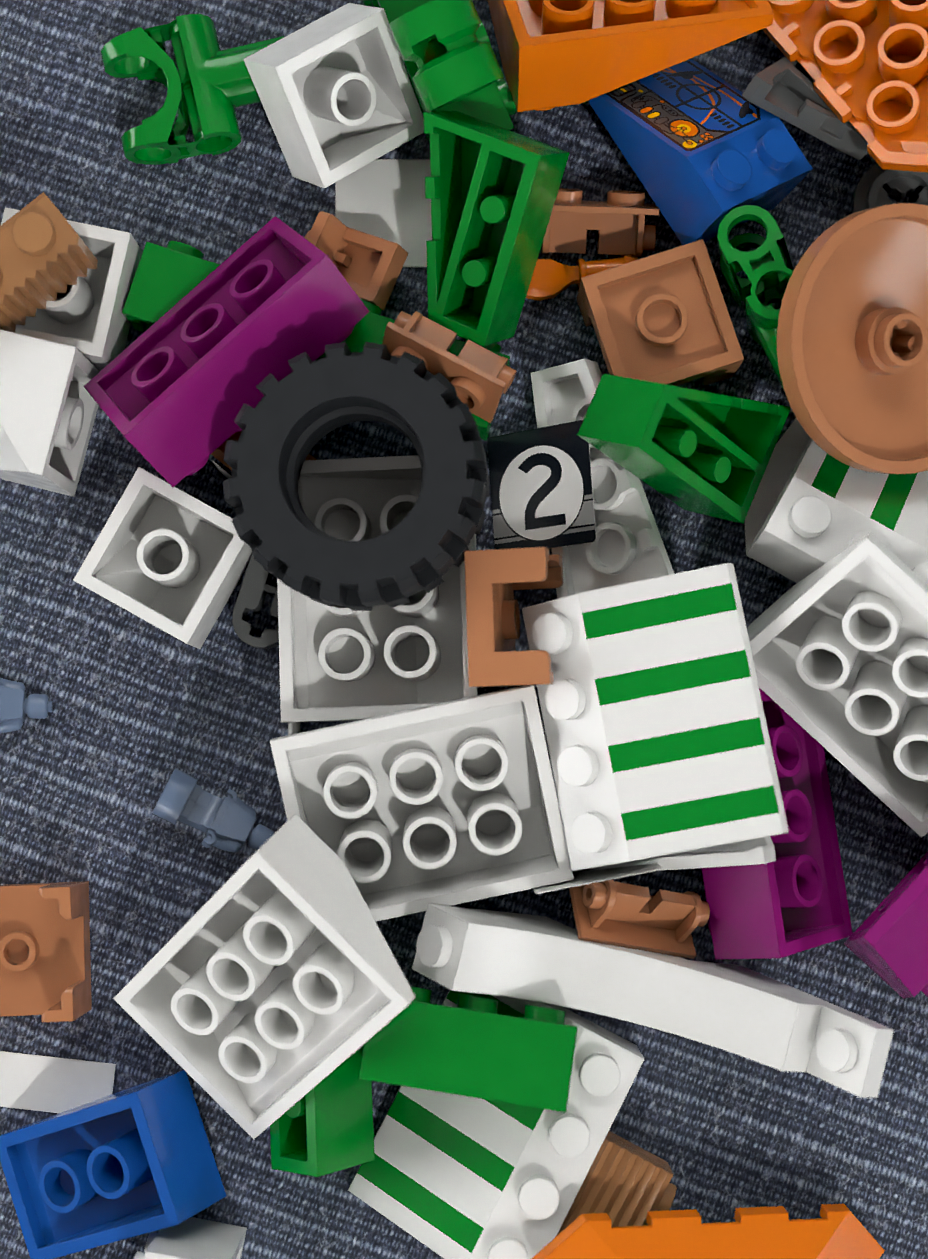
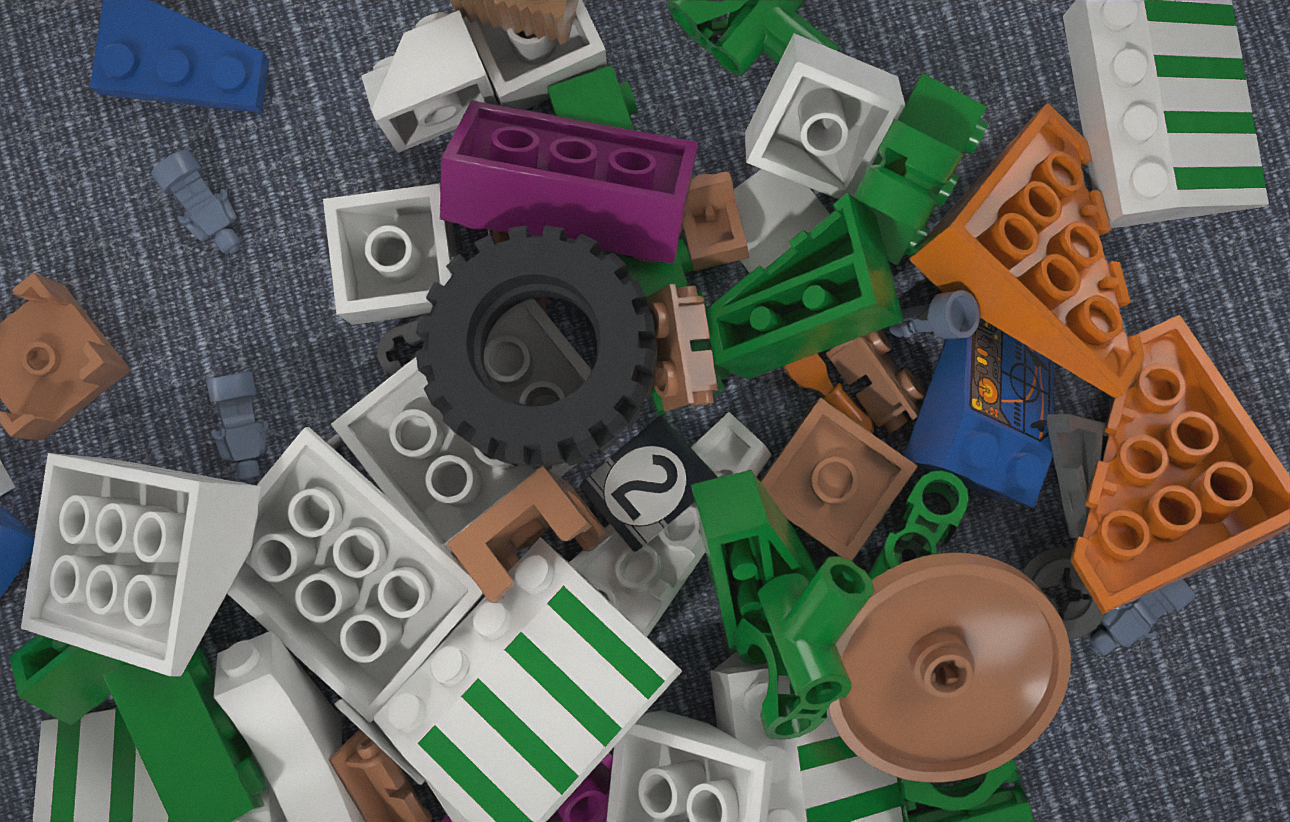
camera: 50 degrees right, 0 degrees up
none -> green connector [733,557,874,740]
none -> sand blue piece [883,290,980,340]

